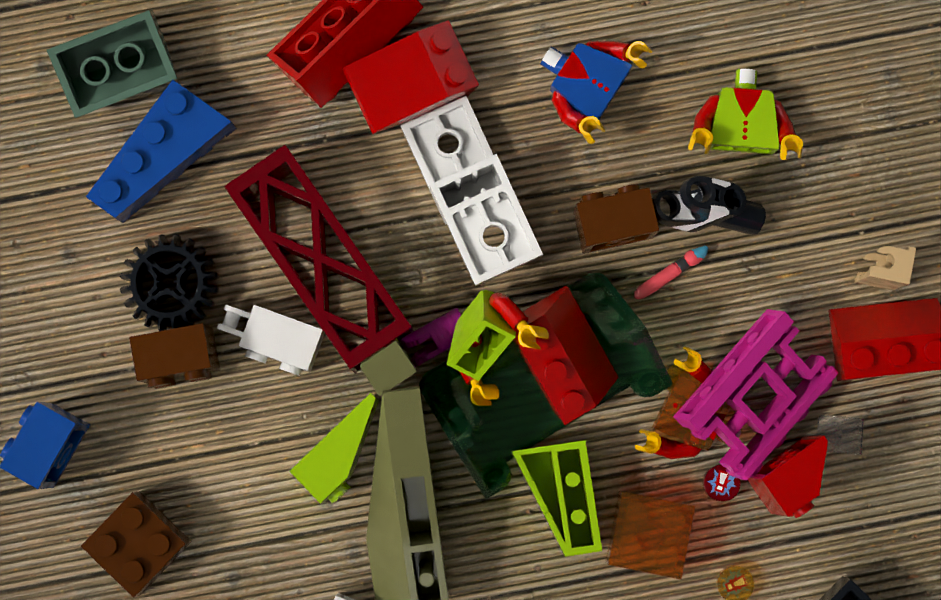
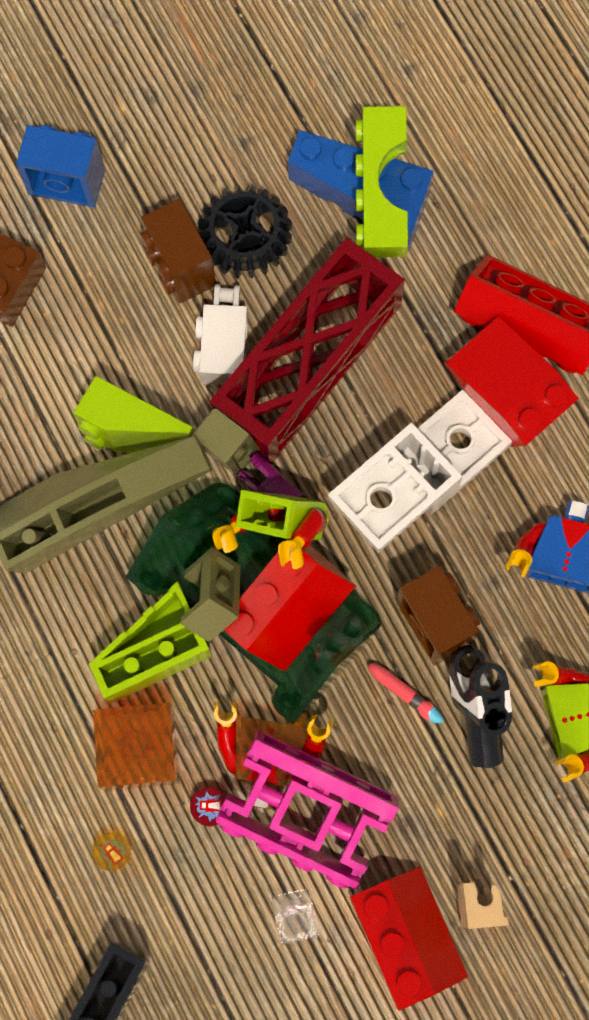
camera: 75 degrees right, 10 degrees down
sand green slope [46,9,177,118] -> none
red slope [747,435,828,518] -> none
none -> olive panel [181,547,241,642]
none -> lime arch [356,106,408,258]

